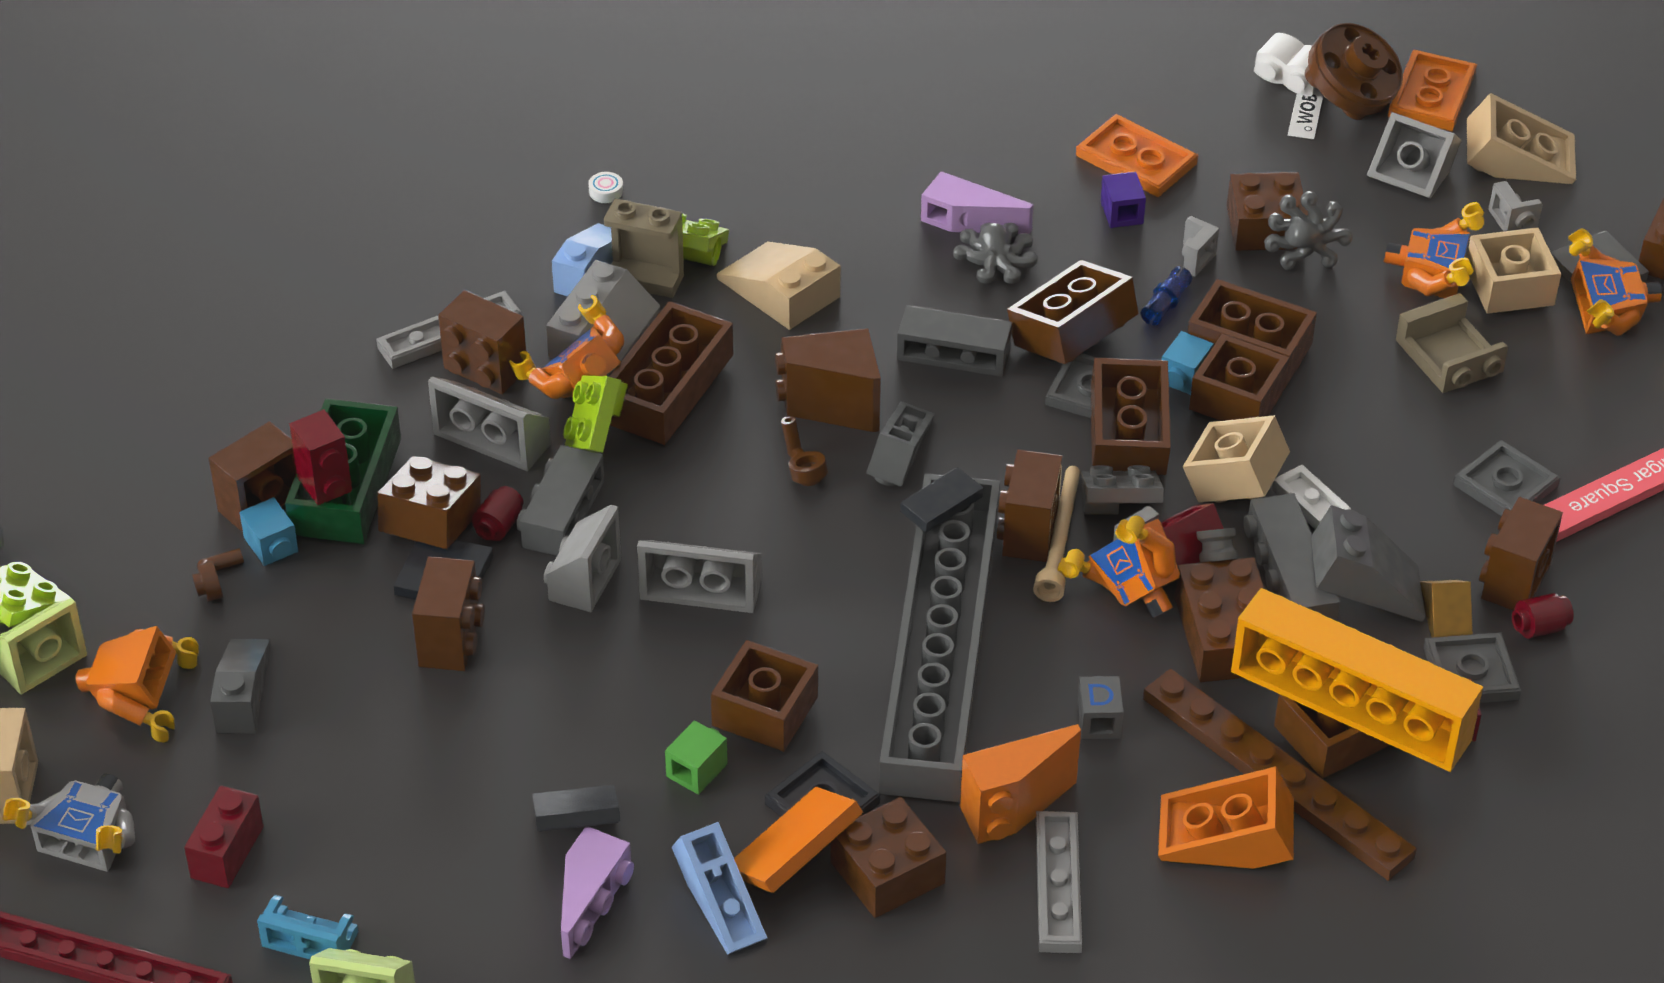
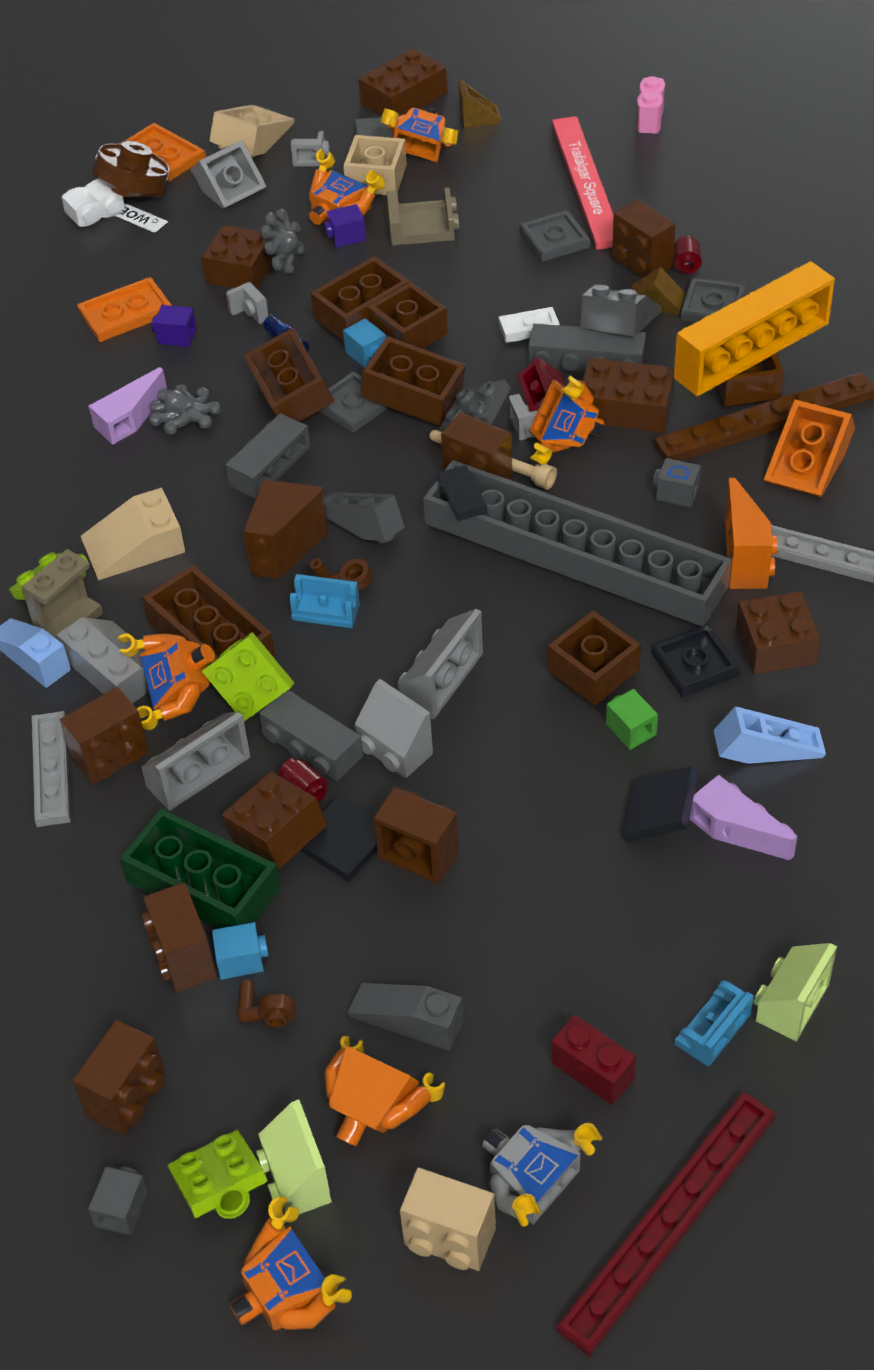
camera: 65 degrees left, 5 degrees up
dark red brick [289,409,352,505] -> none
orange tile [734,787,863,893] -> none
tan brick [1183,415,1290,503] -> none
dark grey wheel [1197,528,1238,562] -> none
none -> reddish brown brick [72,1020,166,1136]
none -> dark azure hinge [290,574,360,628]
none -> dark purple brick [324,204,366,248]

